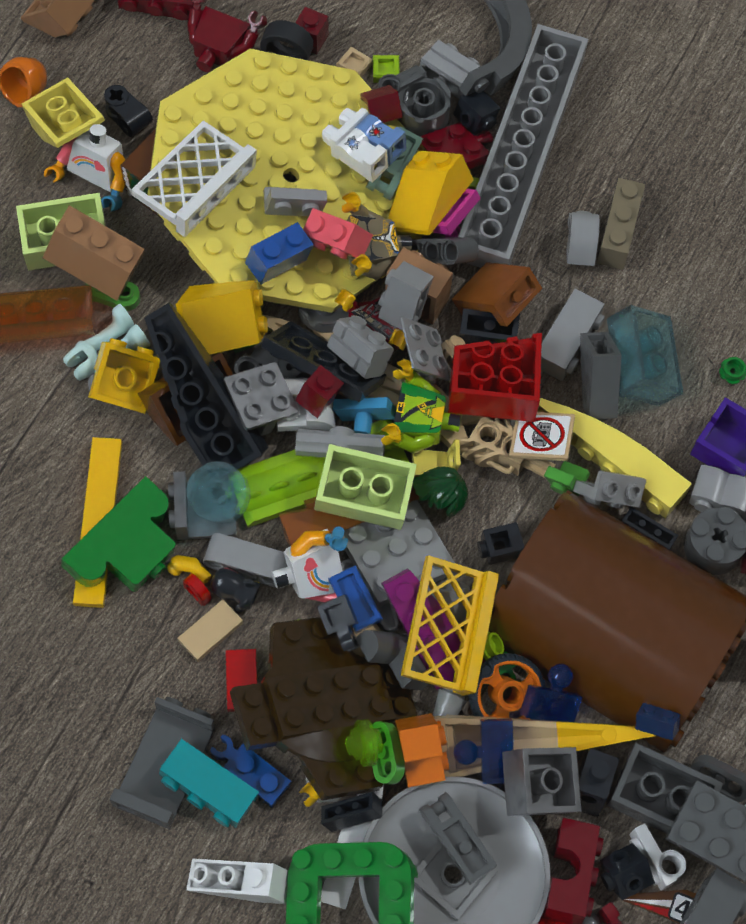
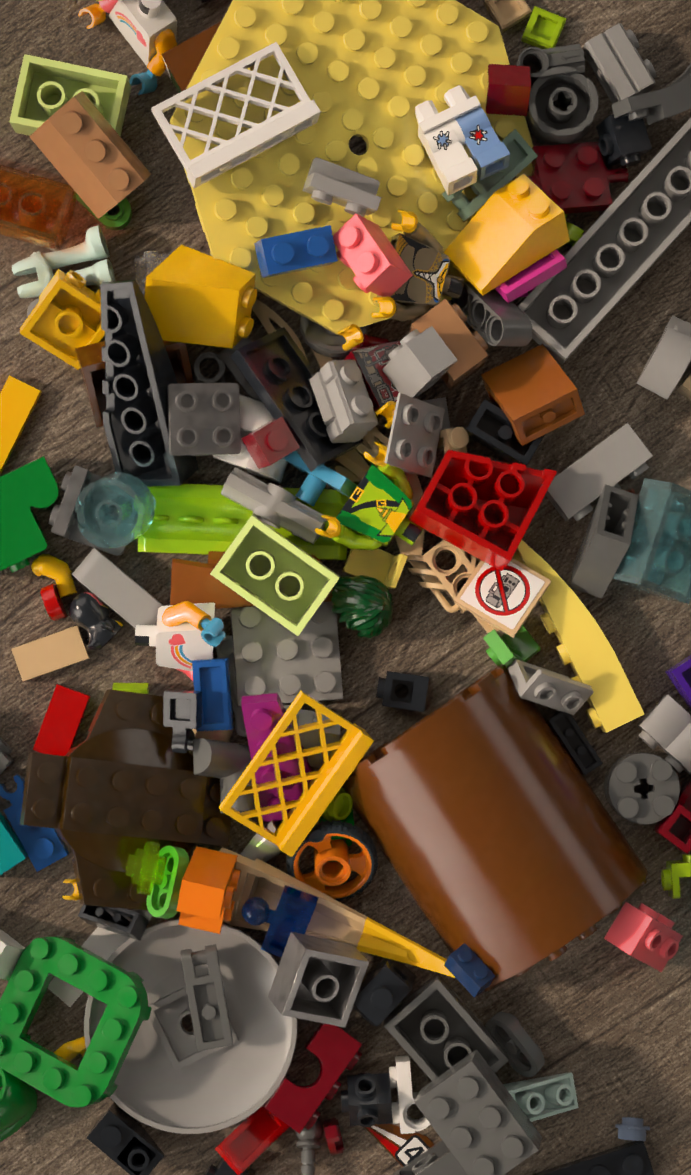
camera: 25 degrees right, 20 degrees up
clear blue plate [520,664,582,722] -> none

